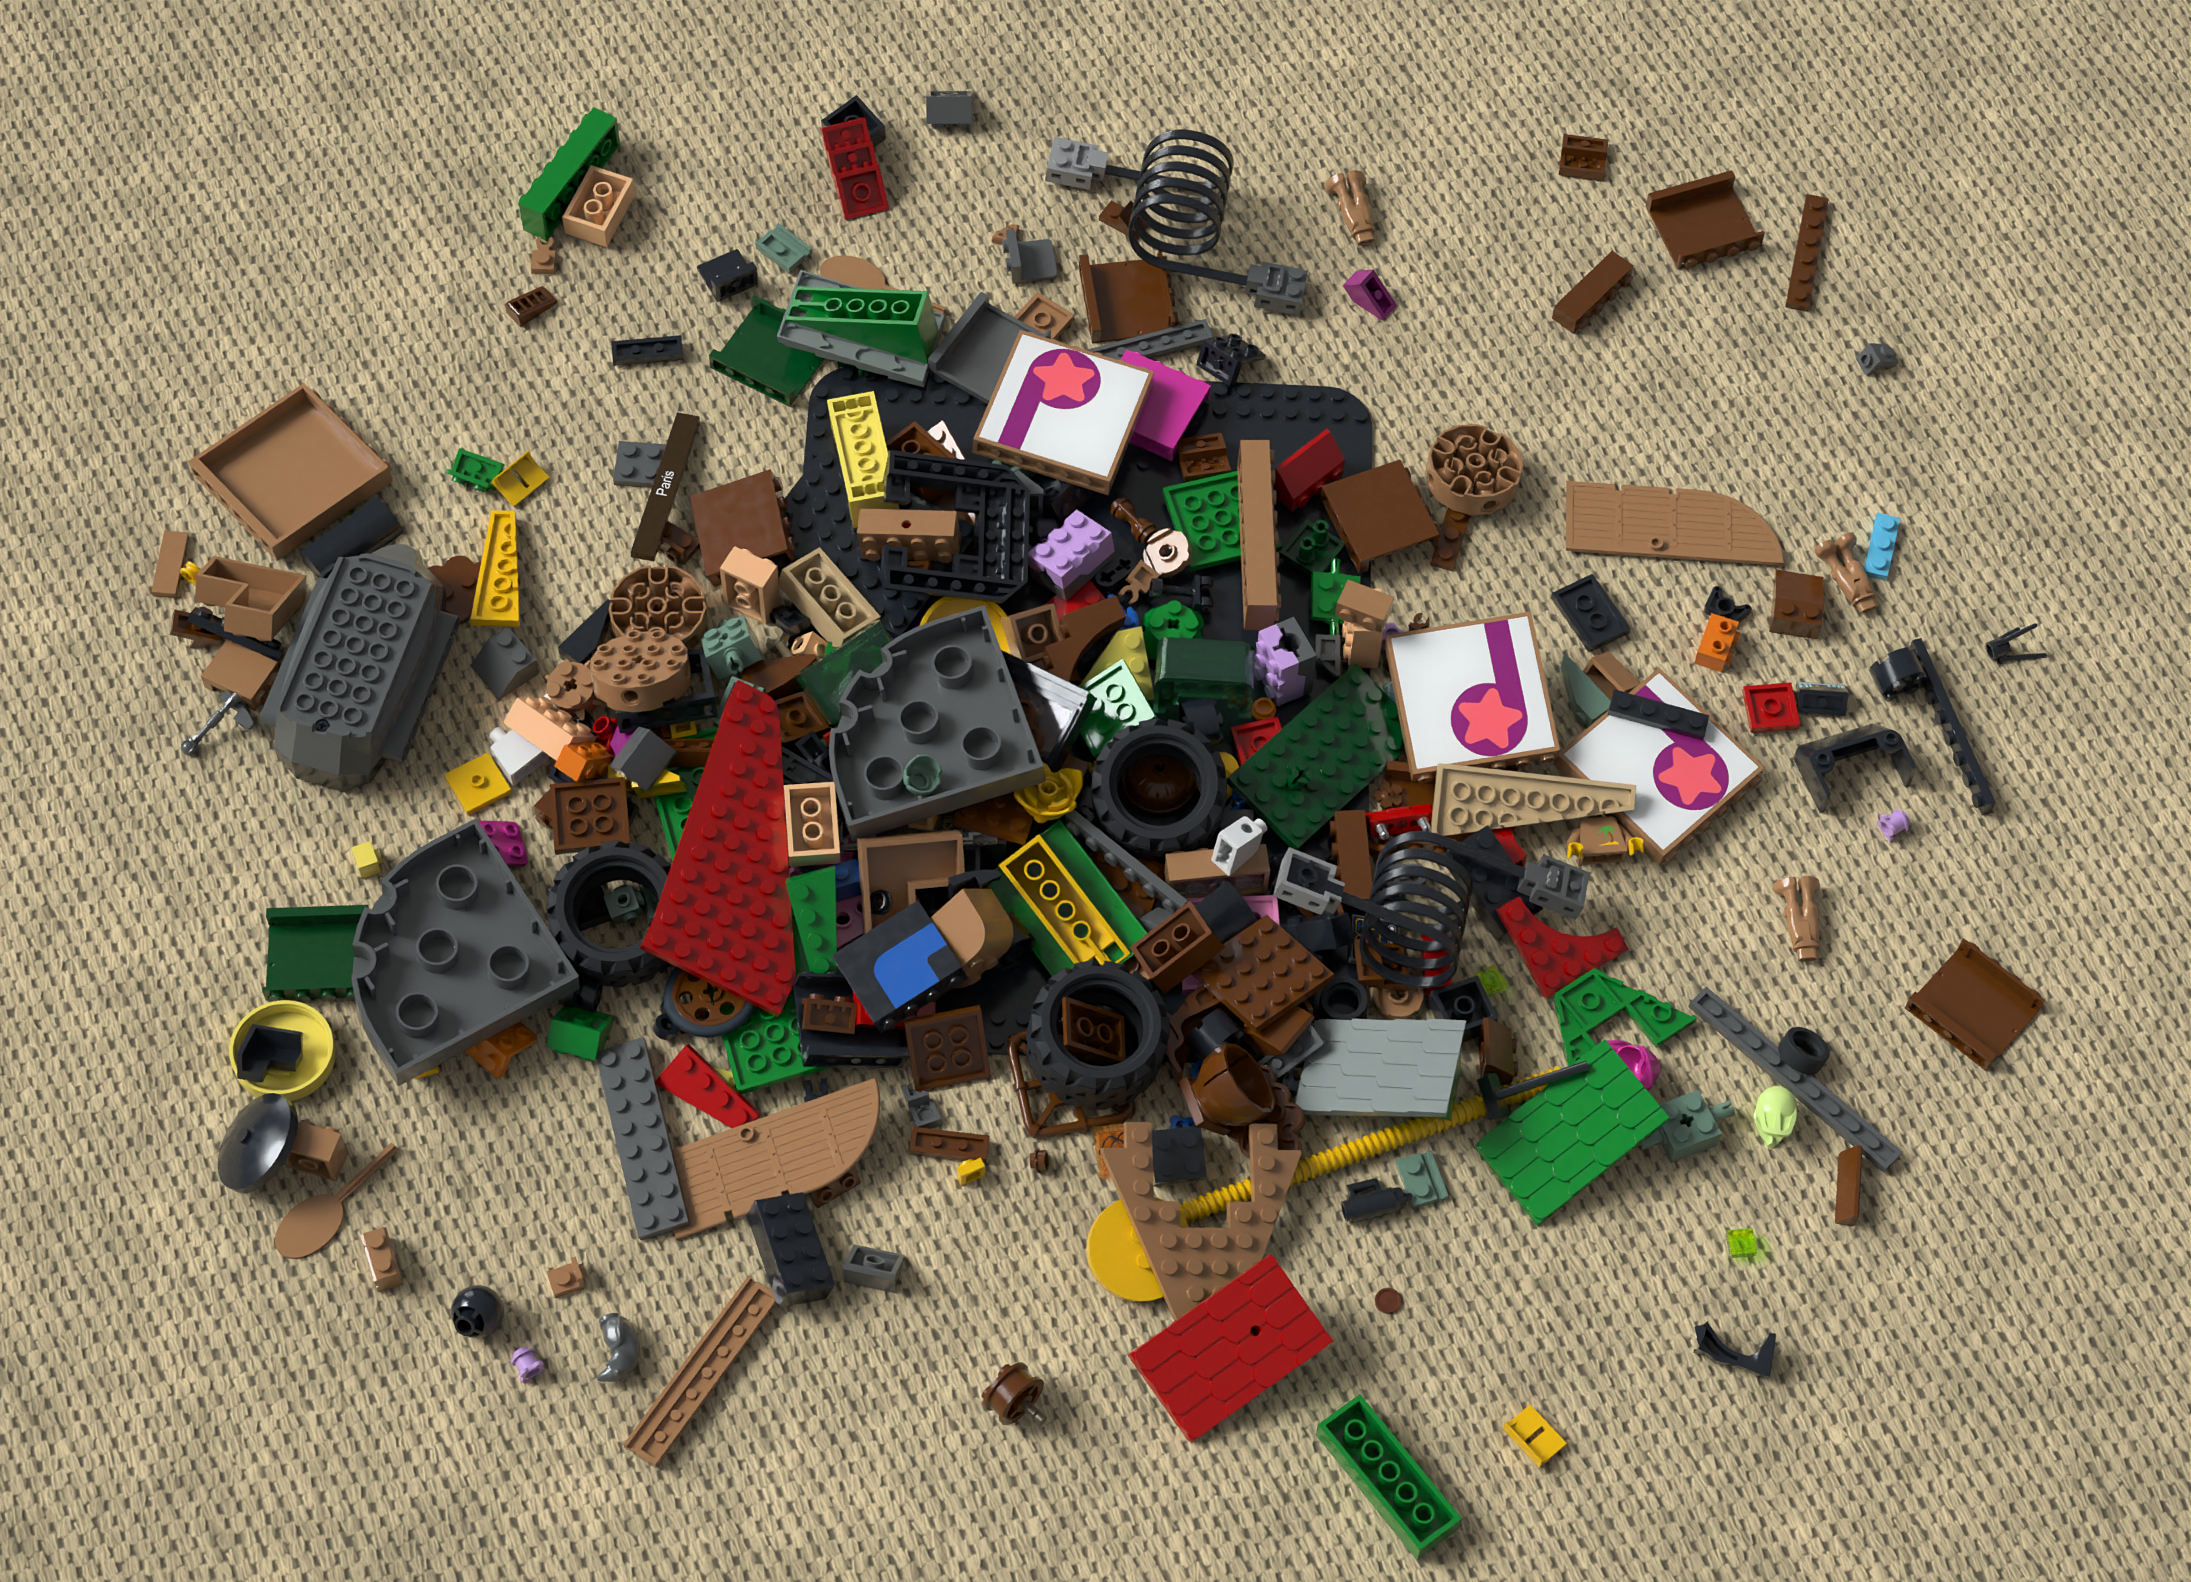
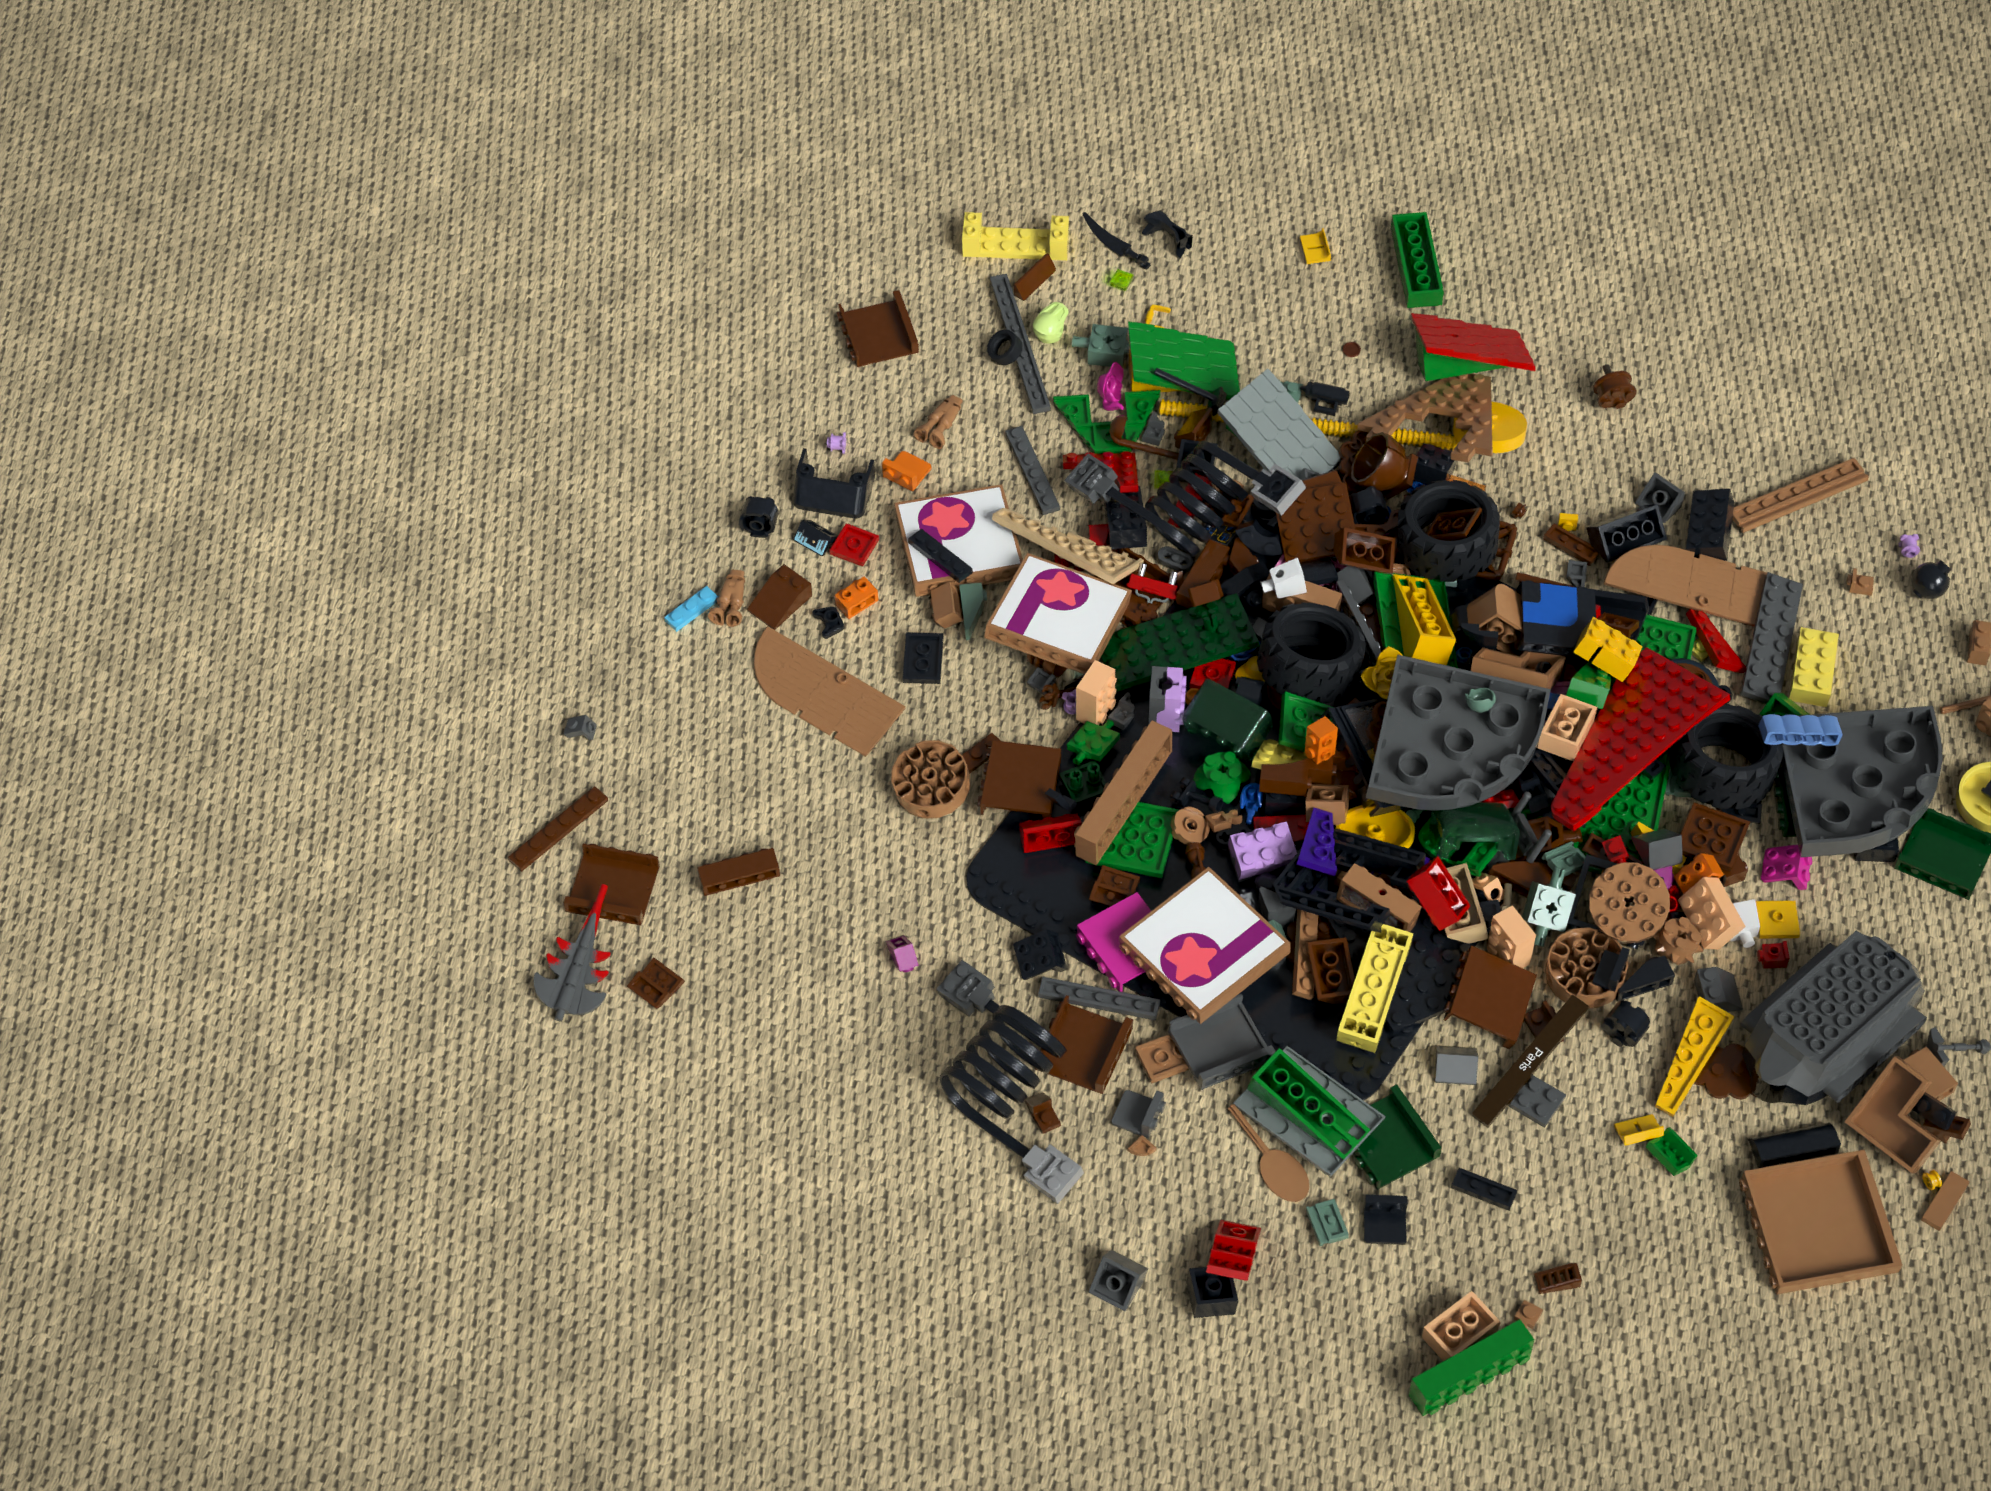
camera: 145 degrees left, 5 degrees down
light yellow plate [351,841,383,879] -> none
dark grey animal [597,1313,640,1382] -> none
medium nougat piece [1325,170,1375,246] -> none
medium nougat brick [1335,580,1394,633] -> none
medium nougat torso [1566,814,1644,865] -> none
black plate [1909,638,1996,815] -> none
black plant [1985,623,2047,664] -> none
none -> dark grey animal [534,884,611,1022]
none -> orange bracket [882,451,932,492]
none -> light yellow plate [962,212,1069,260]
none -> dark grey plate [1005,426,1060,515]
none -> black slope [1044,788,1085,816]
none -> black sword [1082,212,1151,270]
none -> reddish brown piece [1109,415,1179,460]
none -> dark grey slope [1142,411,1165,446]
none -> yellow piece [1145,305,1171,328]
none -> reddish brown slope [1187,579,1224,607]
none -> dark purple wing [1297,808,1337,876]
none -> orange brick [1305,716,1338,764]
none -> red slope [1407,856,1471,931]
none -> slope [1435,1046,1478,1085]
none -> dark grey plate [1506,792,1552,863]
none -> yellow piece [1573,617,1642,682]
none -> black slope [1586,504,1667,562]
none -> black panel [1592,947,1630,992]
none -> black brick [1601,1000,1650,1047]
none -> red bracket [1602,835,1629,864]
none -> red brick [1757,941,1790,969]
none -> medium blue brick [1759,714,1843,746]
none -> light yellow brick [1789,627,1839,707]

